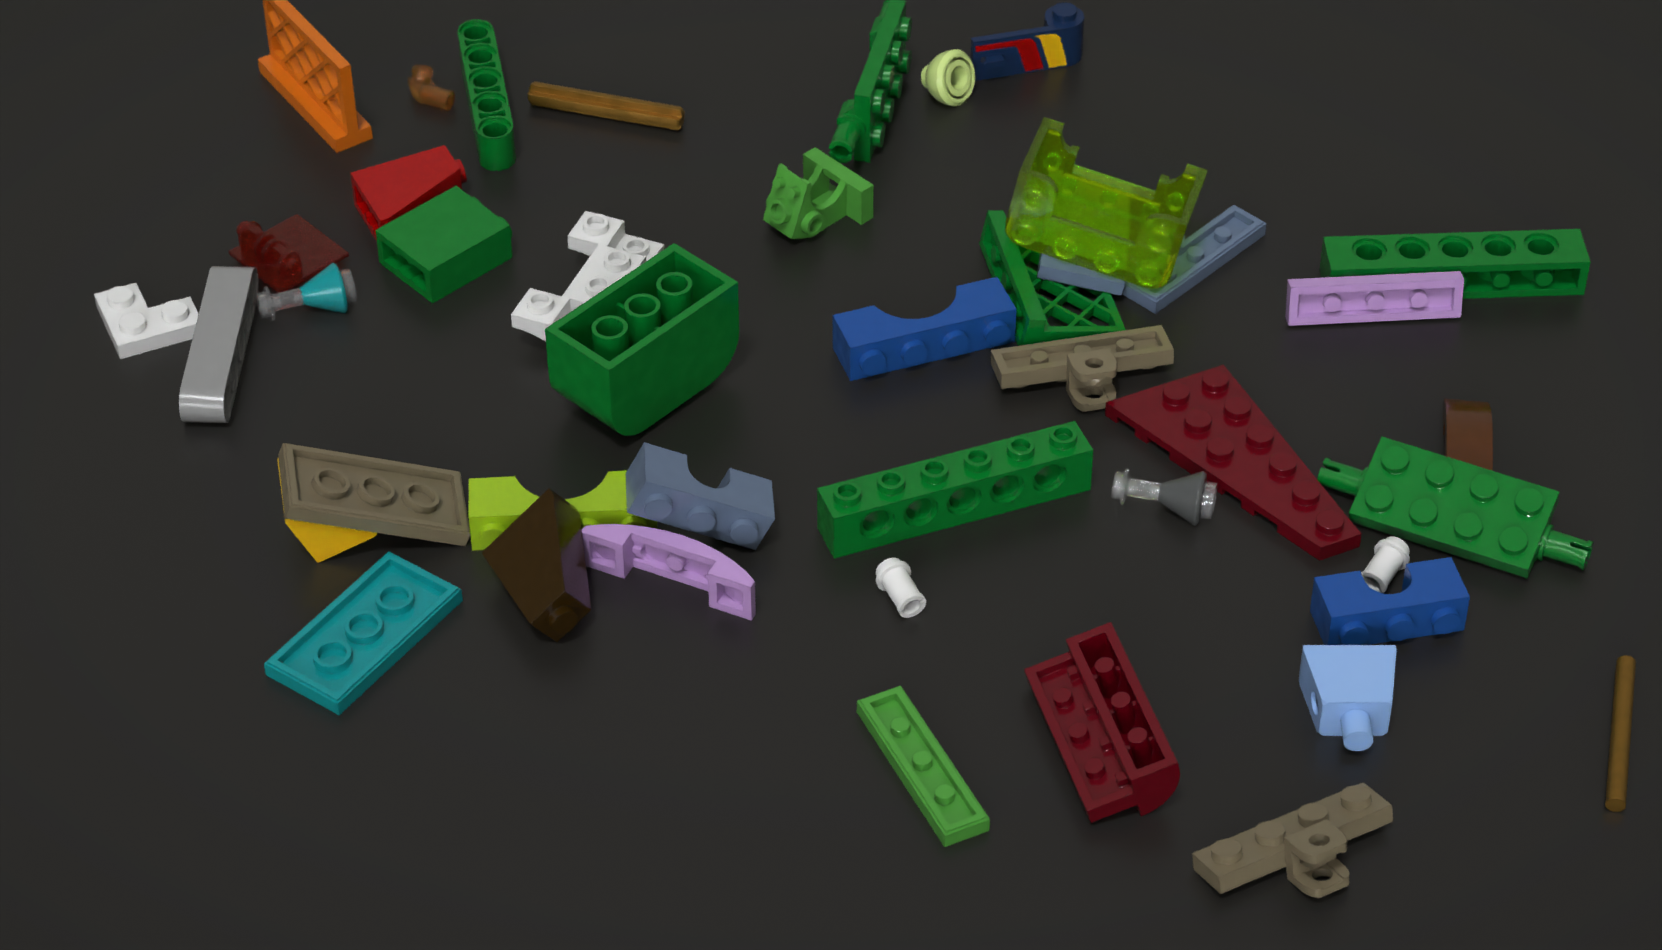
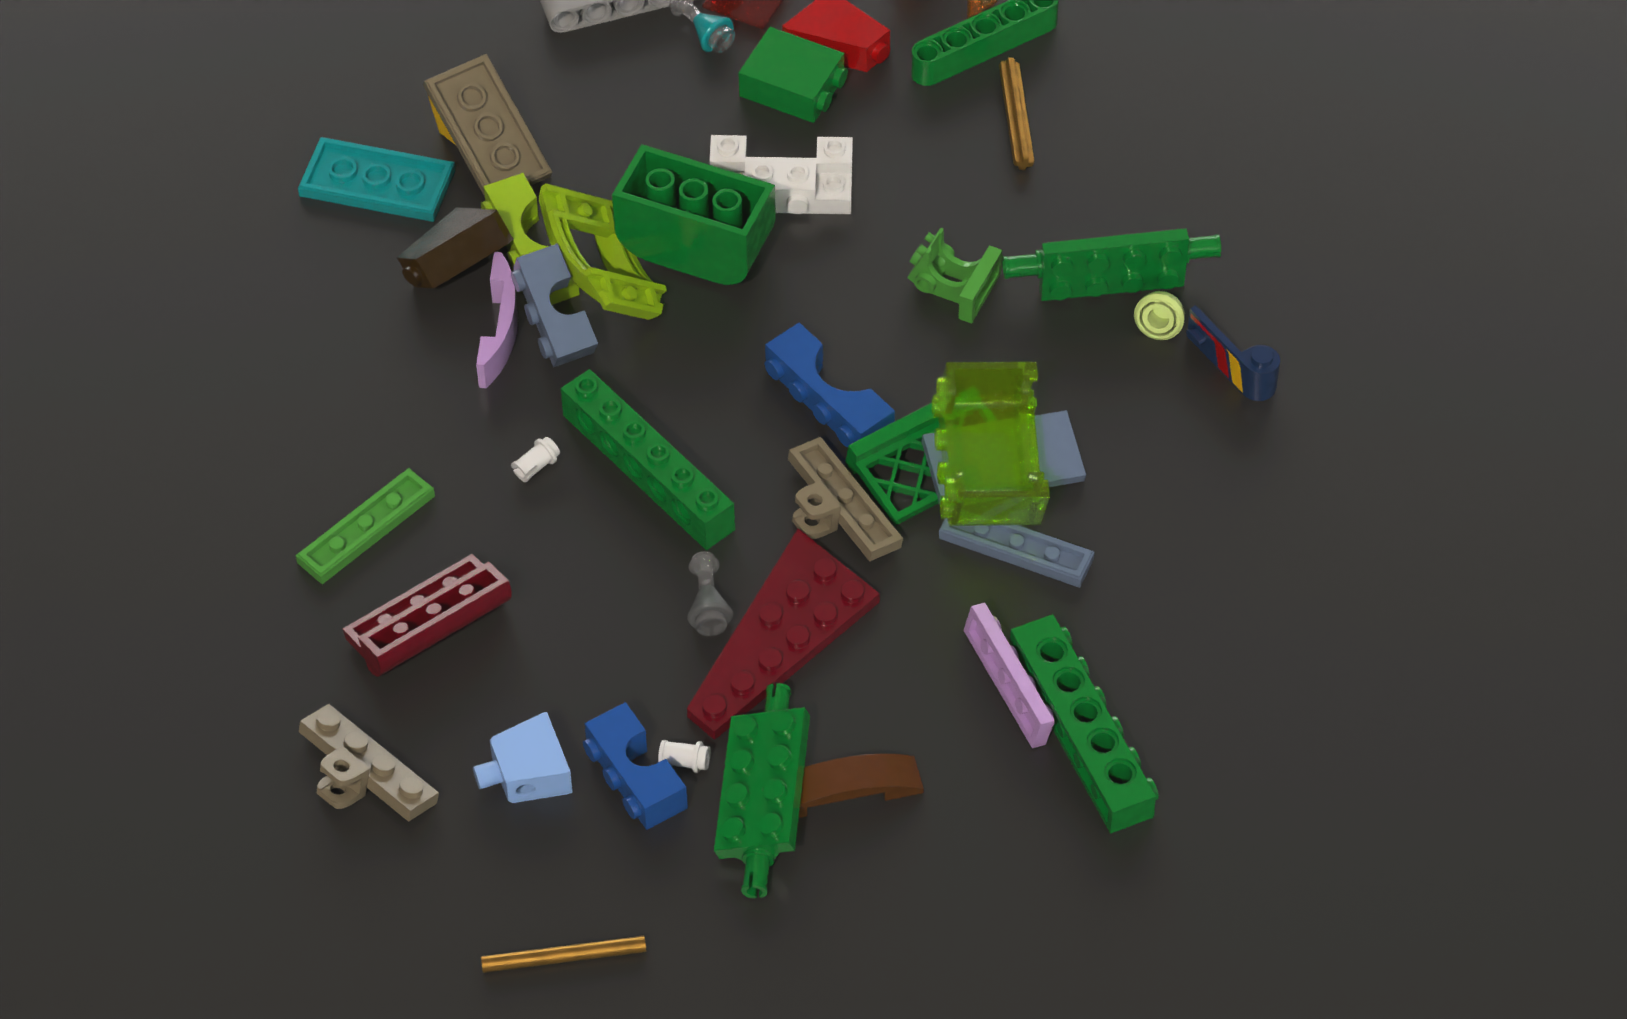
camera: 70 degrees right, 10 degrees up
none -> lime wedge [539,183,667,320]

